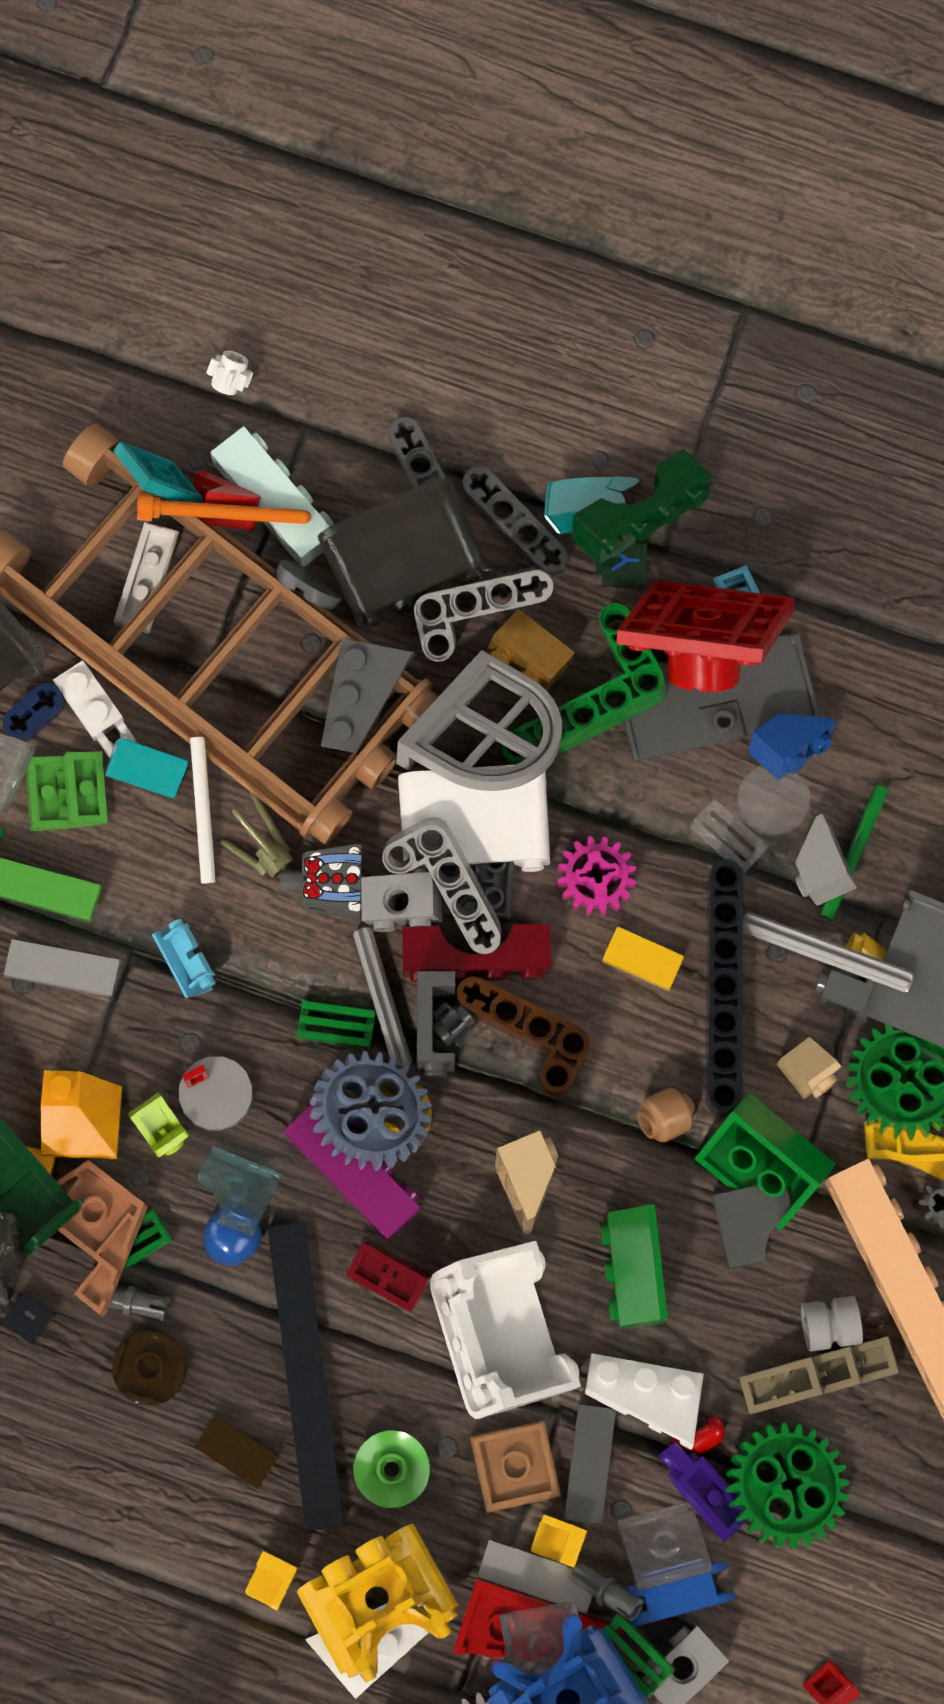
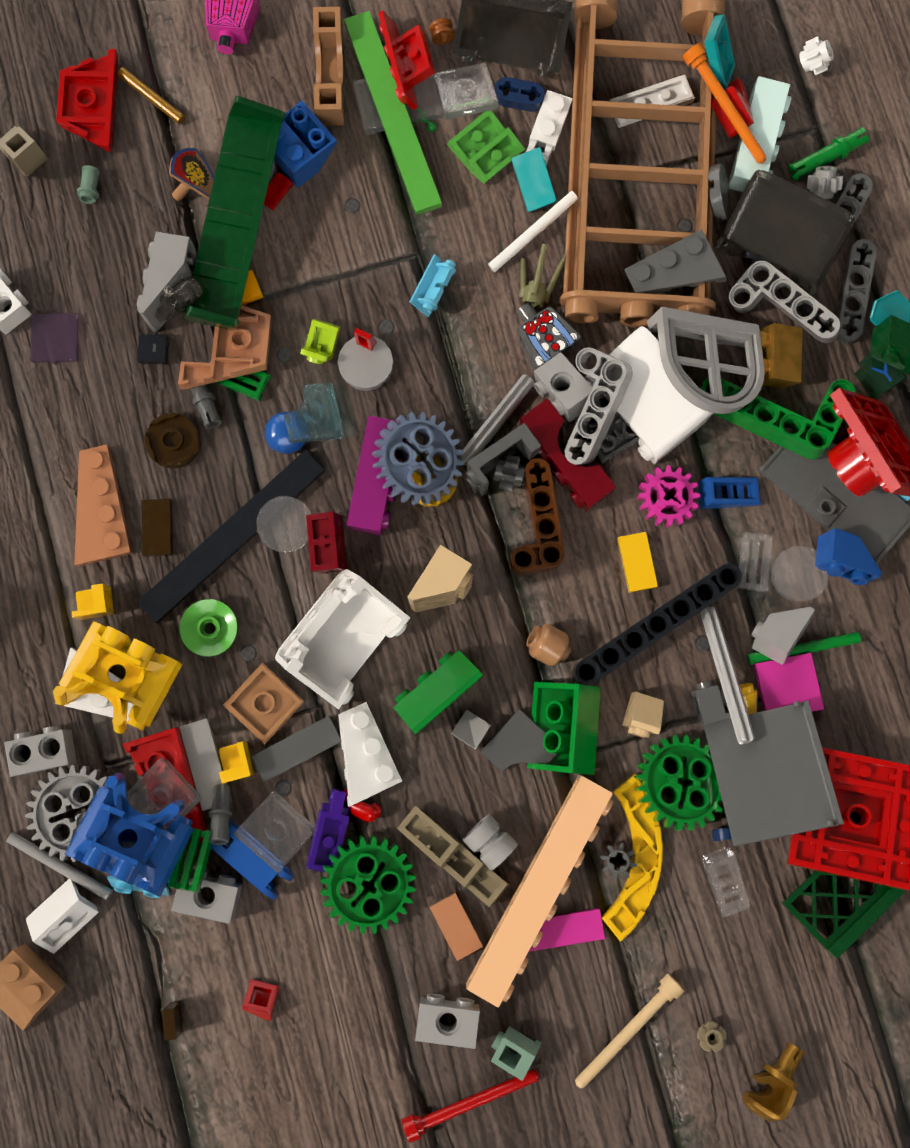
camera: 55 degrees right, 5 degrees up
light grey tile [3,939,121,997] -> none
light orange slope [41,1070,123,1159] -> none
green tile [297,1000,376,1049] -> none
none -> nougat wing [74,444,133,567]
none -> clear tile [256,496,311,552]
none -> nougat tile [430,892,483,961]
none -> light grey slope [451,709,491,750]
none -> blue slope [698,477,761,509]
none -> dark pink tile [753,653,824,712]
none -> green pin [788,127,869,181]
none -> light grey gear [807,166,843,199]

